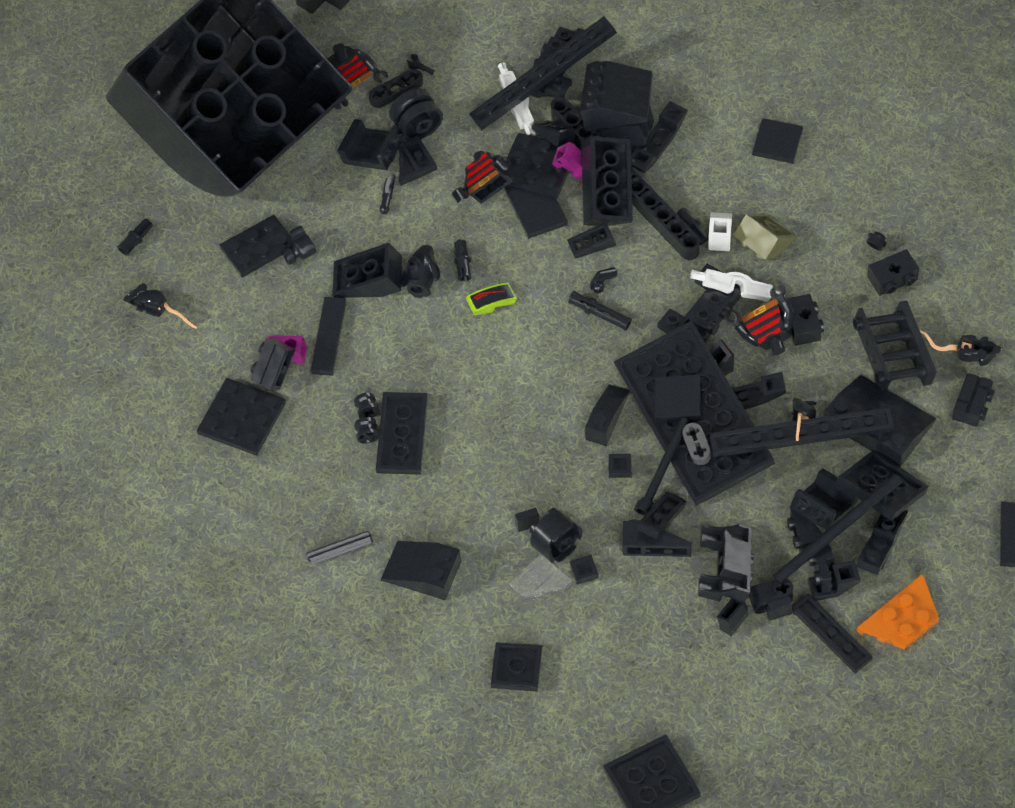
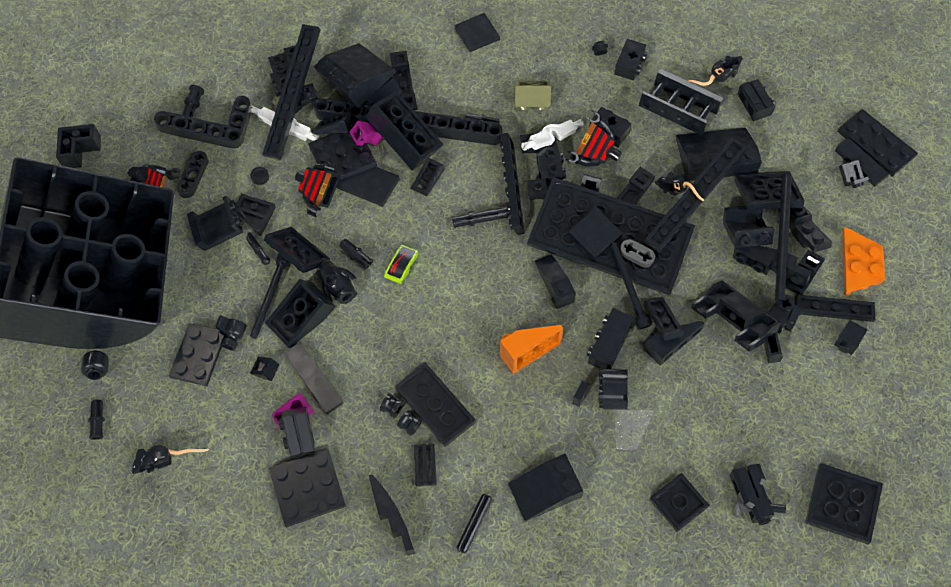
camera: 45 degrees left, 5 degrees up
black wheel [389,88,443,140] -> none
black hand [407,54,435,75] -> none
black plate [570,555,599,585] -> none
black arm [590,267,617,294] -> none
black plate [609,454,632,478] -> none
white slope [708,212,732,251] -> none
none -> black head [81,350,109,380]
none -> black beam [154,95,252,149]
none -> black pin [178,85,205,128]
none -> black tile [250,167,269,185]
none -> black piece [250,253,290,339]
none -> black slope [250,357,279,381]
none -> black plate [264,227,330,273]
none -> black slope [369,474,415,556]
none -> black tile [414,444,436,487]
none -> black plate [500,132,525,235]
none -> orange slope [500,325,563,374]
none -> black brick [586,308,634,370]
none -> black piece [729,463,786,526]
none -> black brick [834,320,868,355]
none -> bracket [839,160,869,188]

